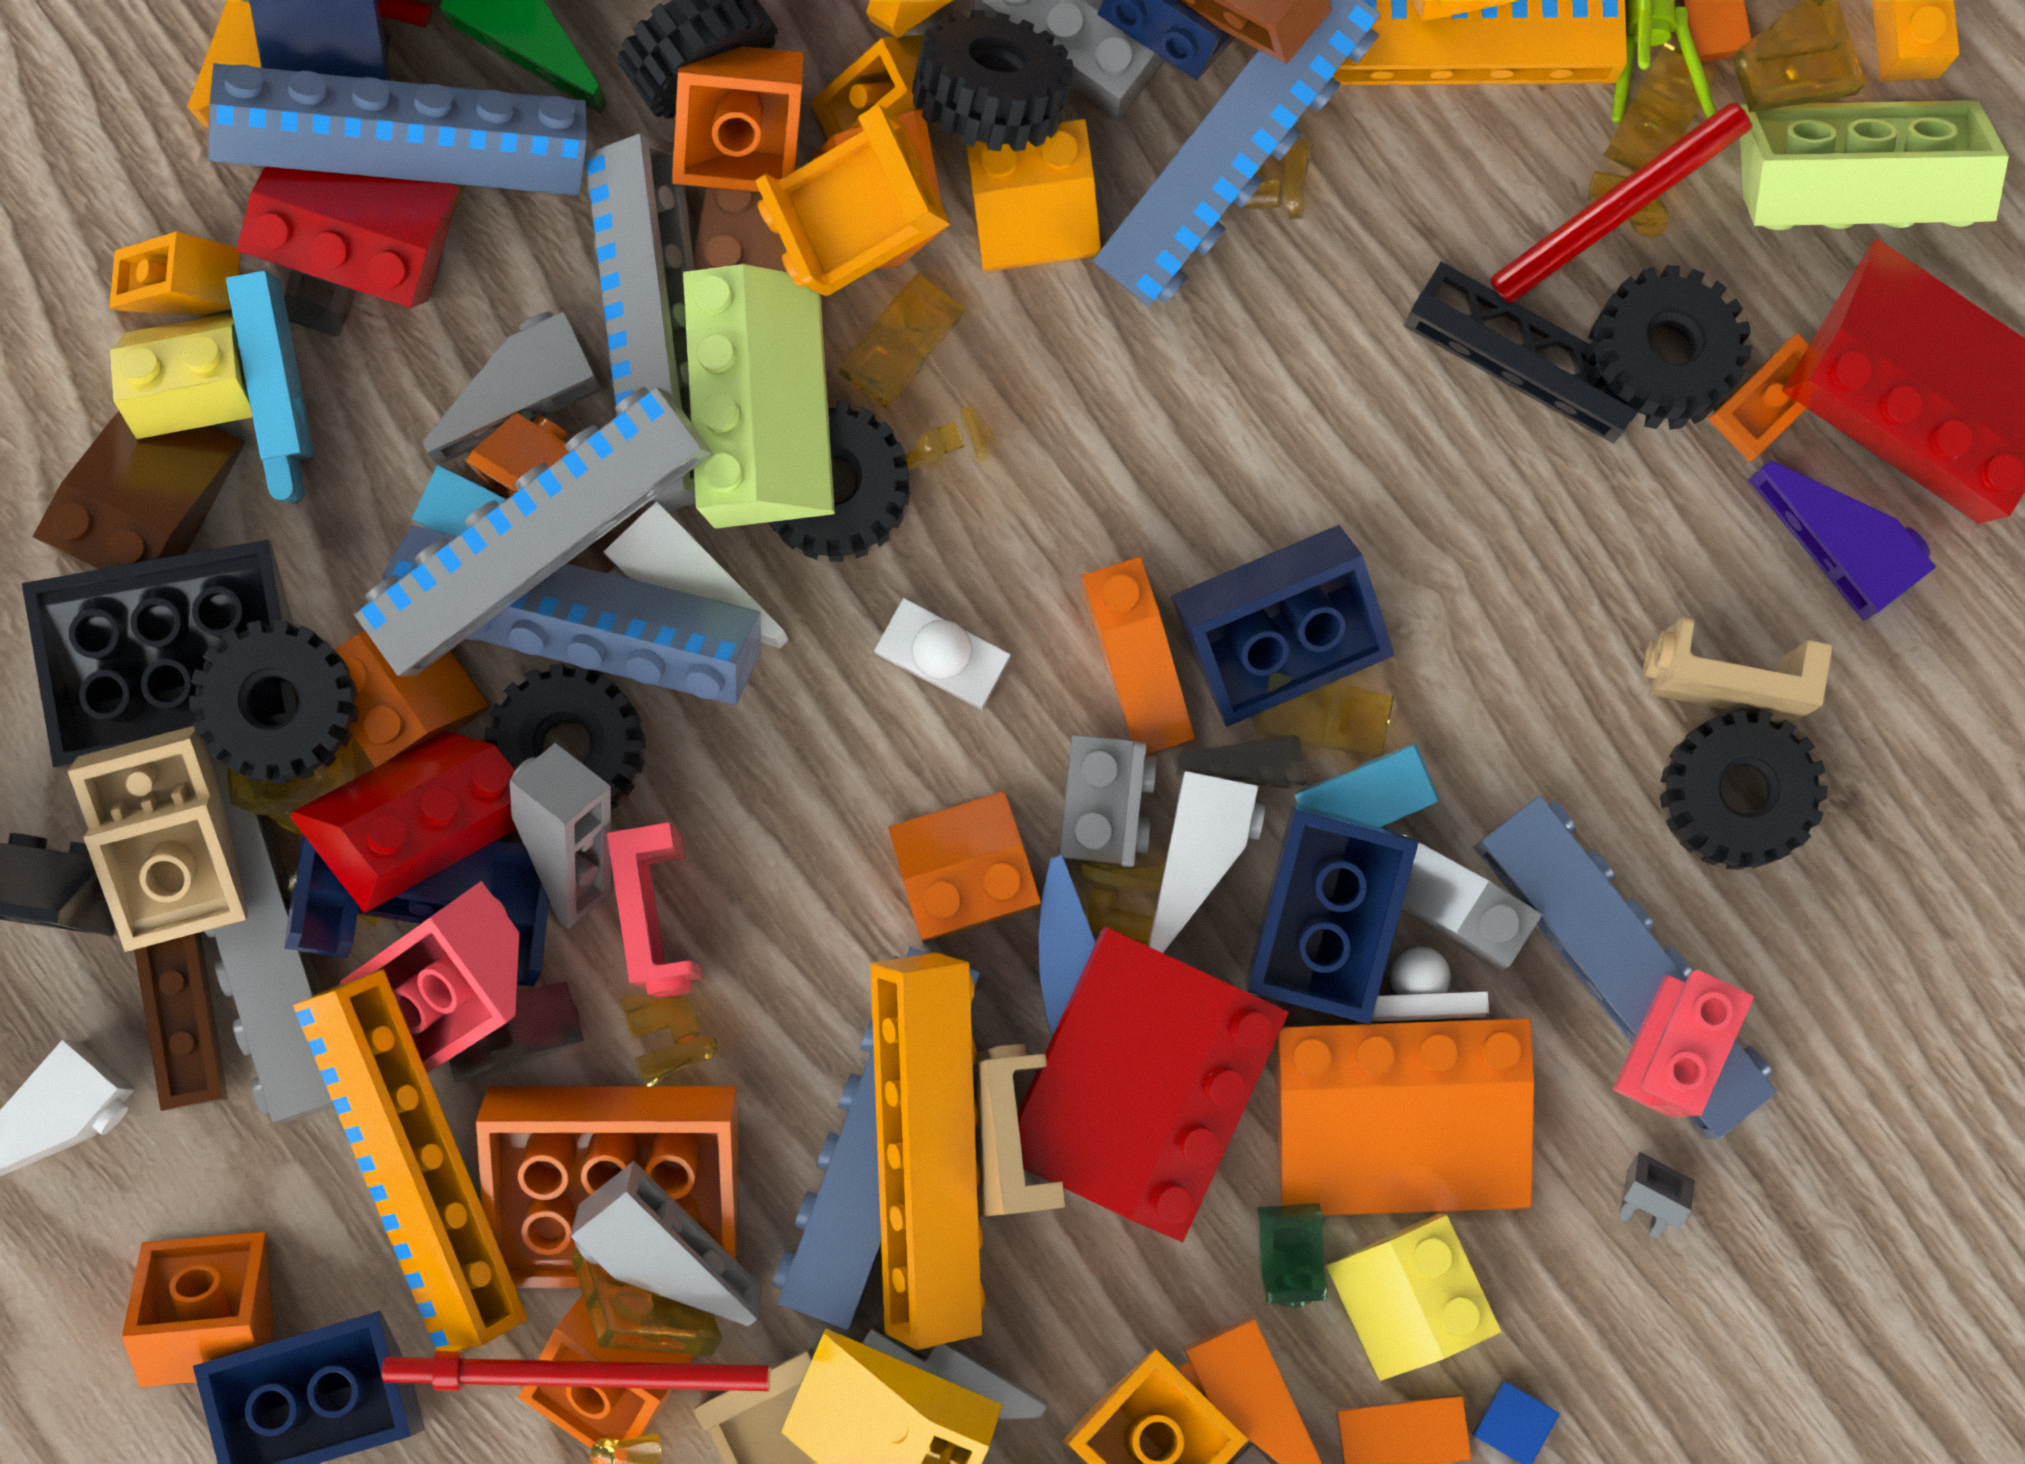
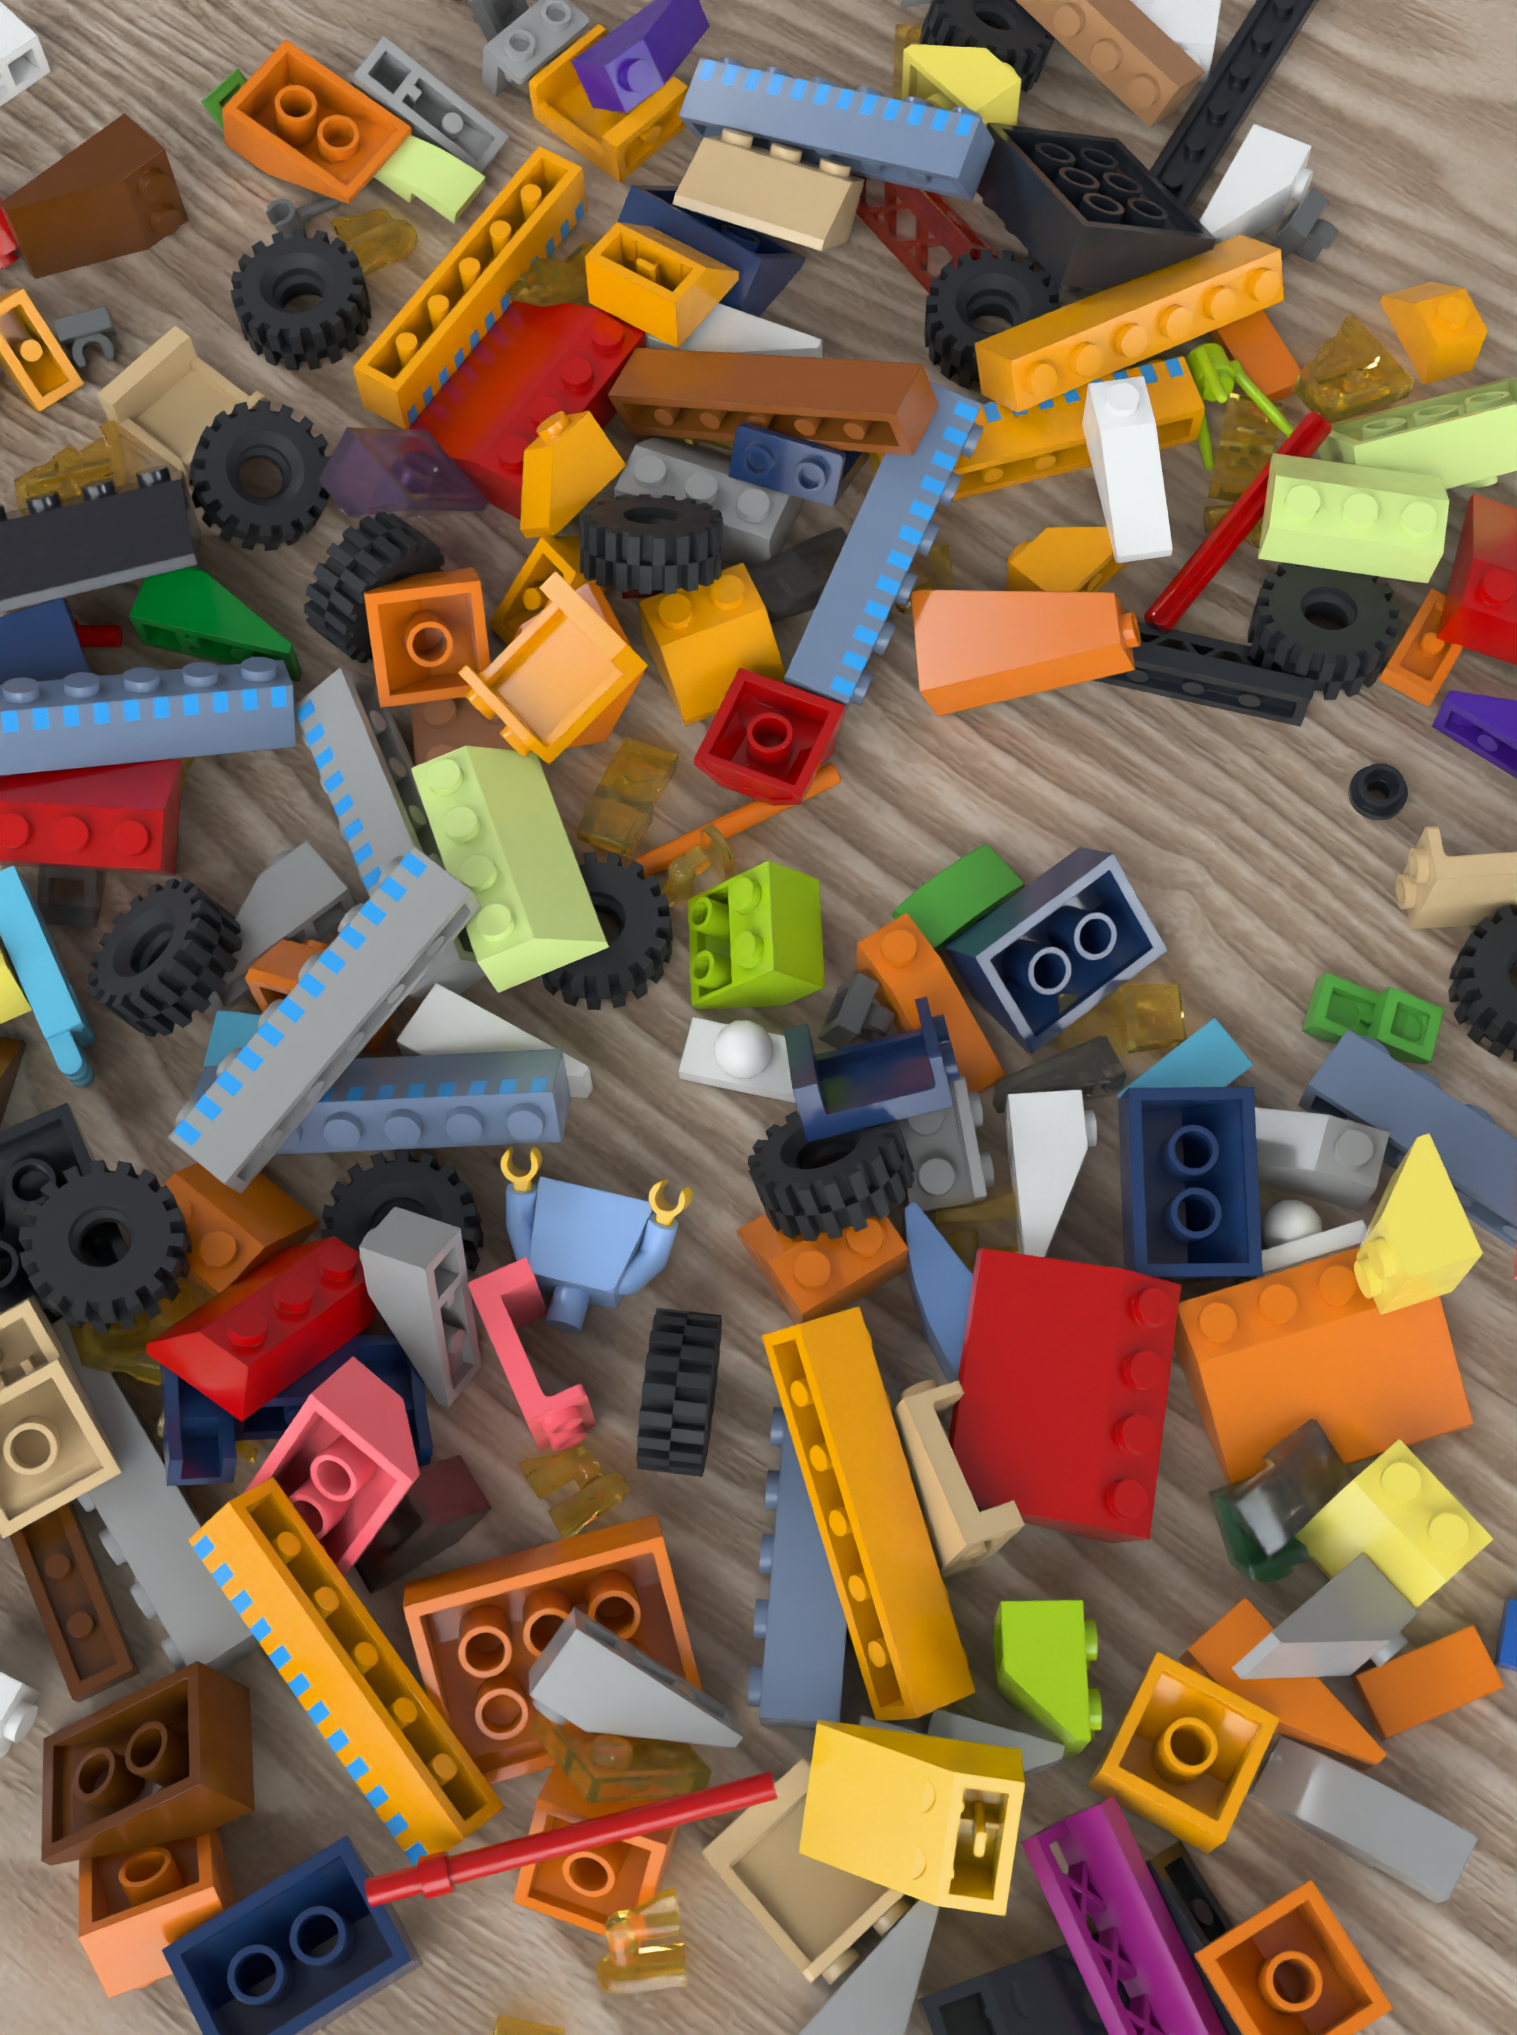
camera: 15 degrees left, 15 degrees down
none -> reddish brown slope [41,1661,255,1866]
none -> black tyre [88,878,242,1037]
none -> light blue torso [500,1145,693,1333]
none -> orange bar [627,763,841,879]
none -> black tyre [636,1308,722,1477]
none -> lime slope [688,860,825,1010]
none -> red slope [694,667,845,806]
none -> black tyre [748,1111,915,1241]
none -> clear smoke slope [749,527,848,623]
none -> dark blue panel [784,996,960,1142]
none -> dark grey tile [818,972,896,1049]
none -> bright green slope [891,843,1025,953]
none -> orange slope [911,590,1141,716]
none -> lime slope [992,1600,1102,1756]
none -> light orange slope [1005,527,1128,592]
none -> white slope [1082,376,1173,563]
none -> clear smoke slope [1224,1418,1349,1557]
none -> light grey slope [1232,1552,1418,1679]
none -> yellowish green slope [1258,453,1449,584]
none -> bright green slope [1302,972,1444,1065]
none -> black plate [1348,763,1408,820]
none -> light yellow slope [1354,1133,1483,1315]

